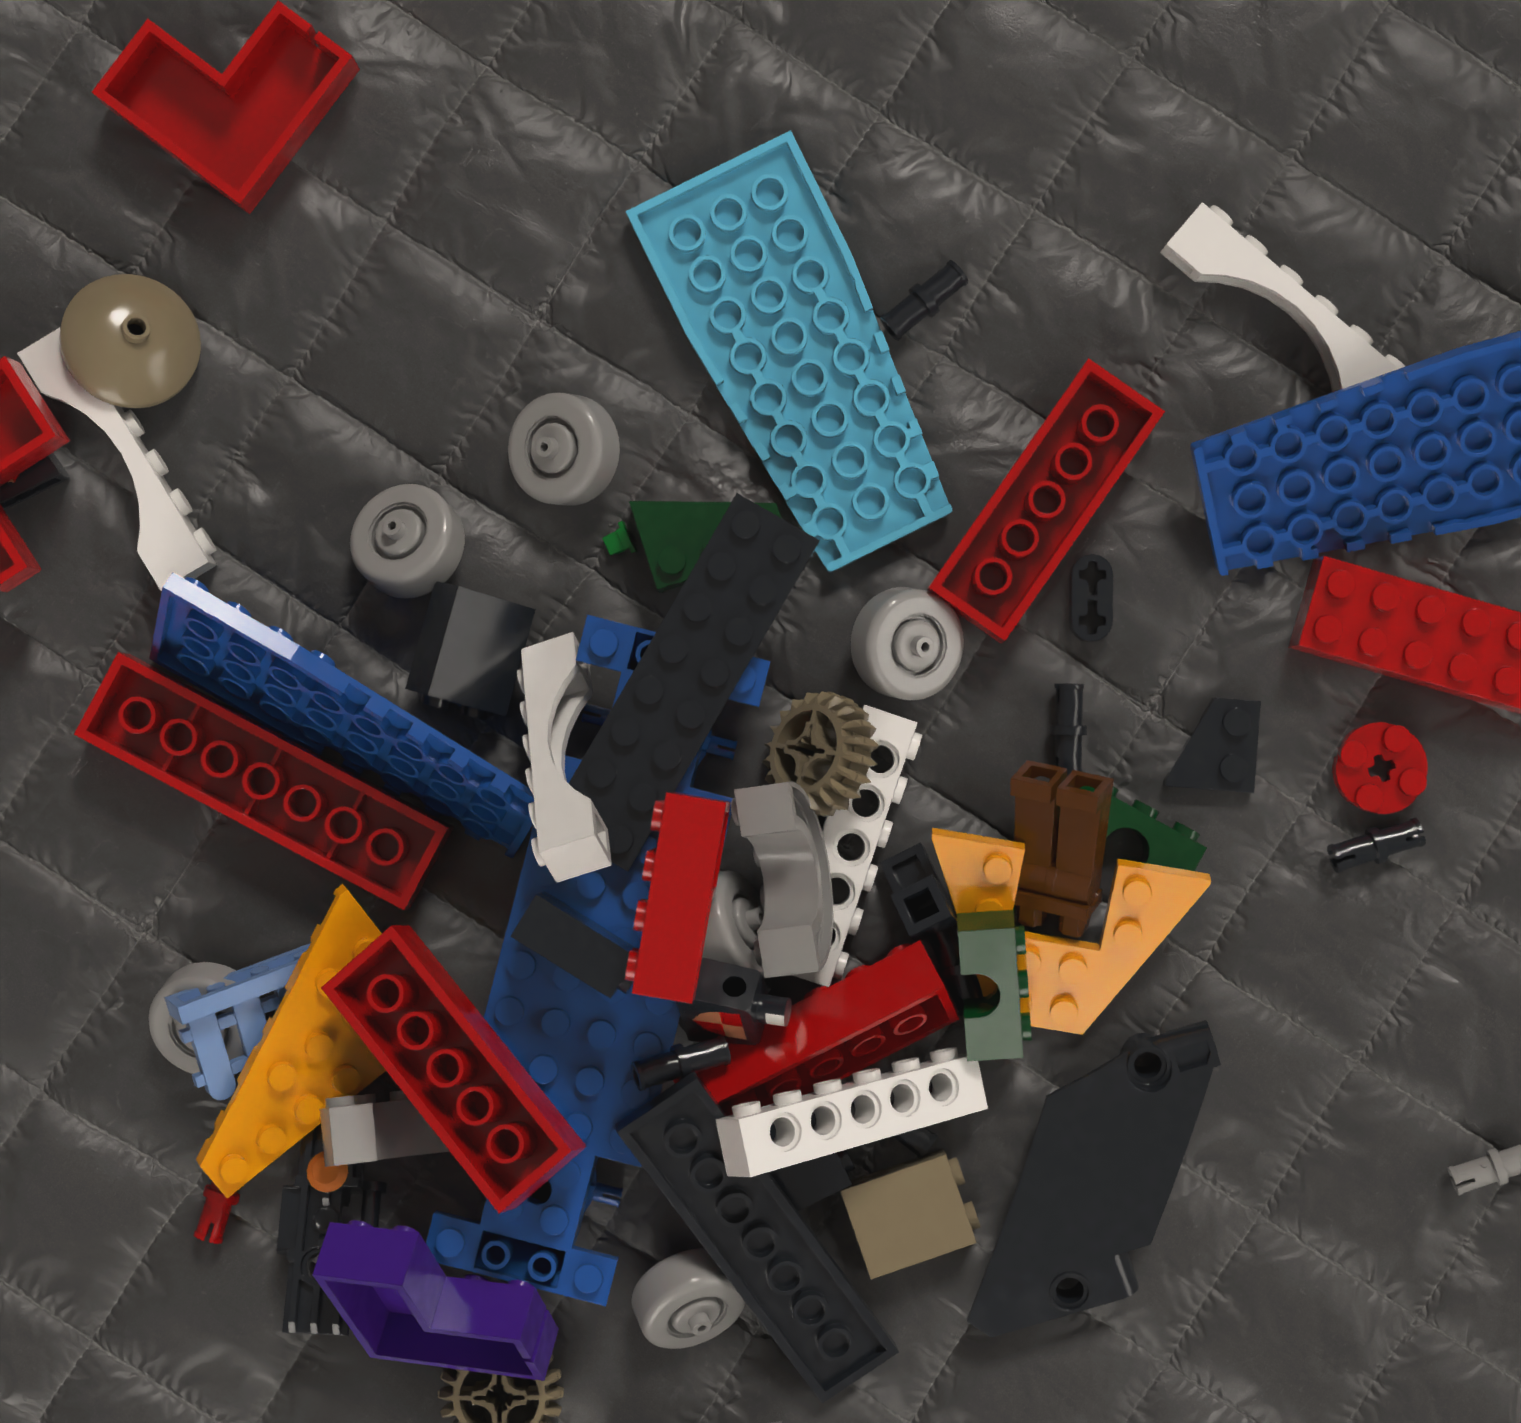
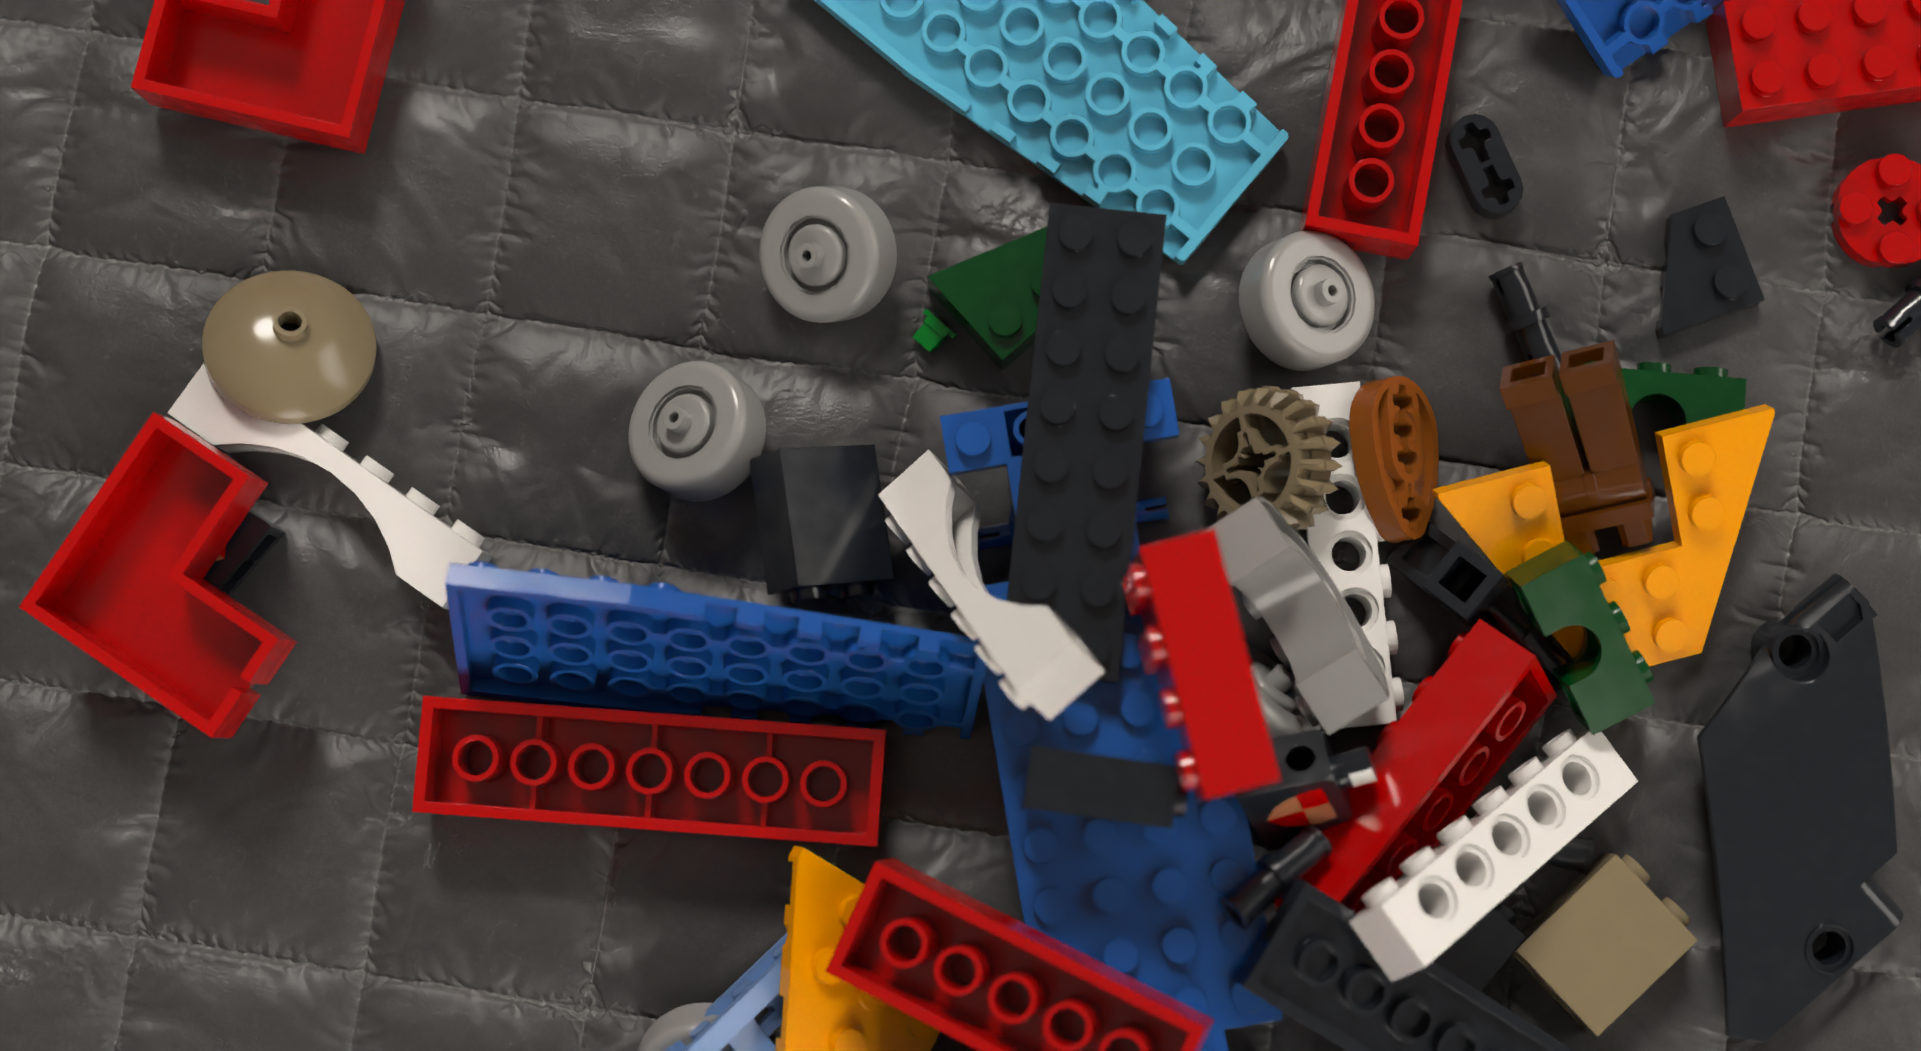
camera: 20 degrees left, 5 degrees down
none -> dark orange piece [1349,376,1439,543]

